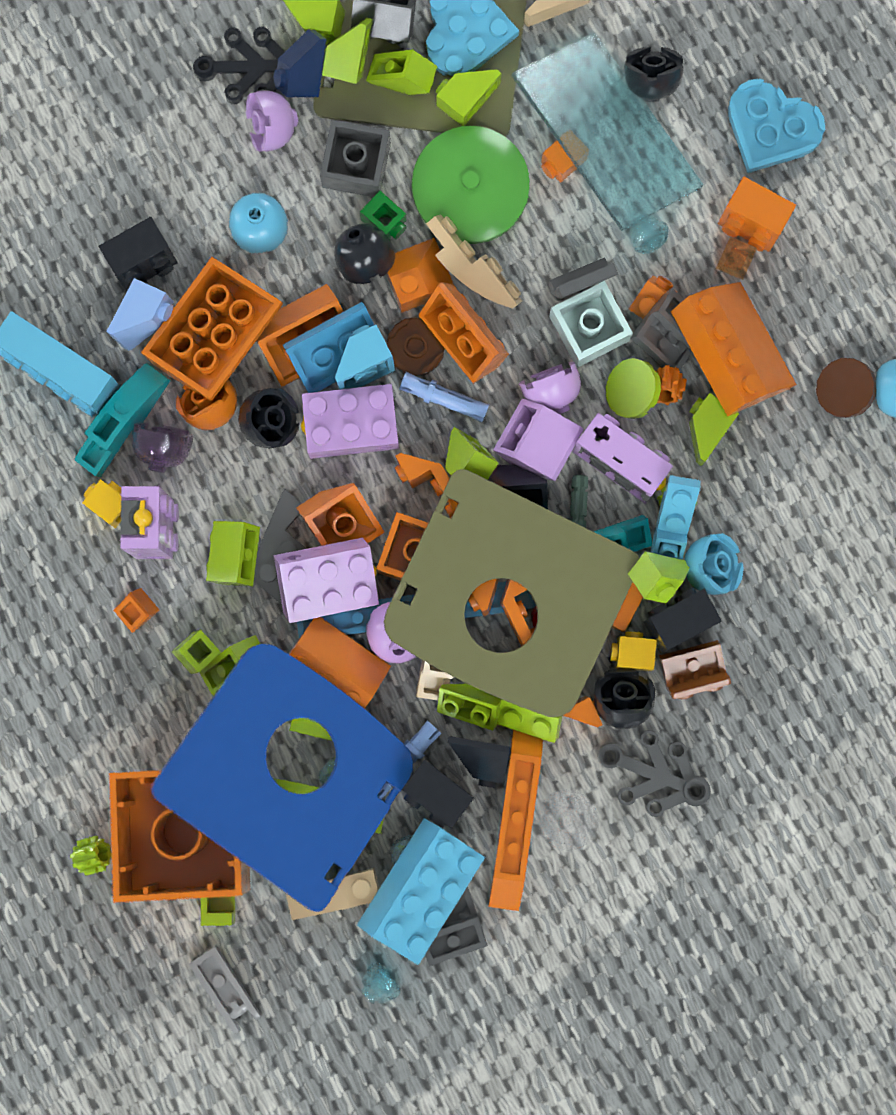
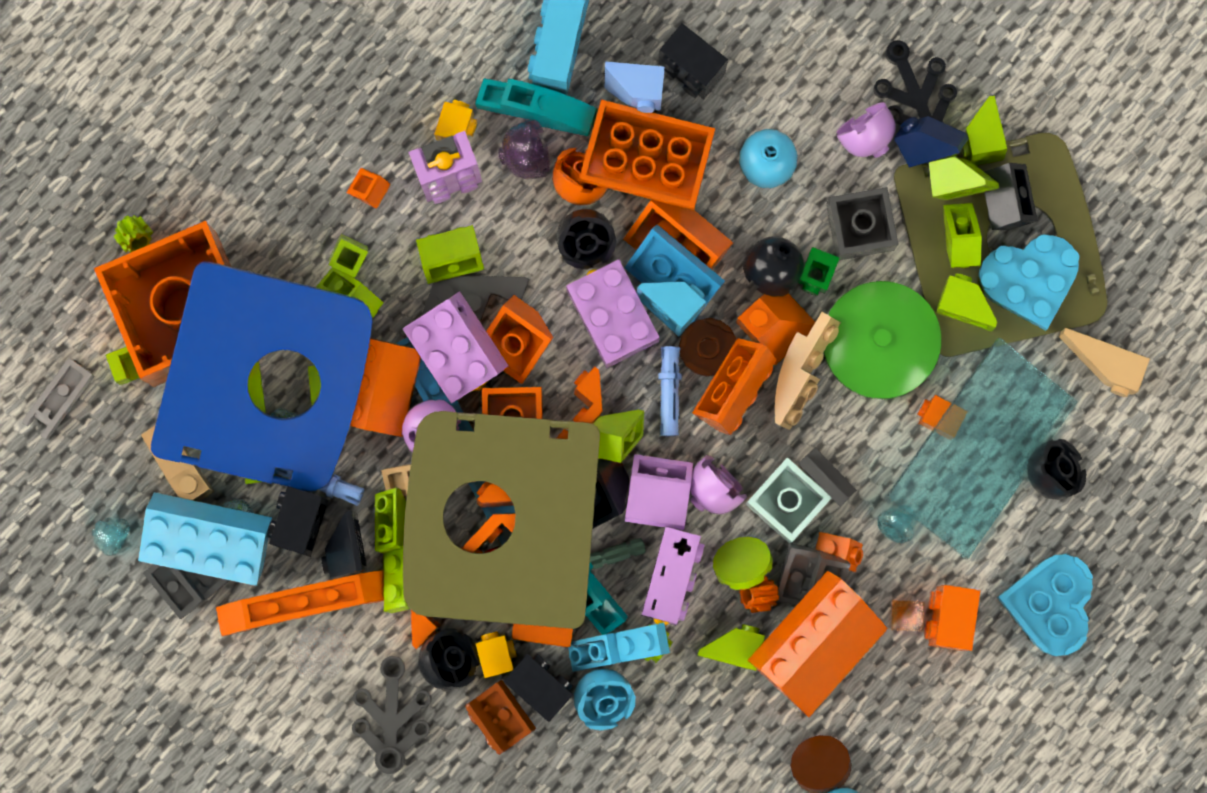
camera: 70 degrees right, 0 degrees up
lime slope [628,551,690,603] -> none

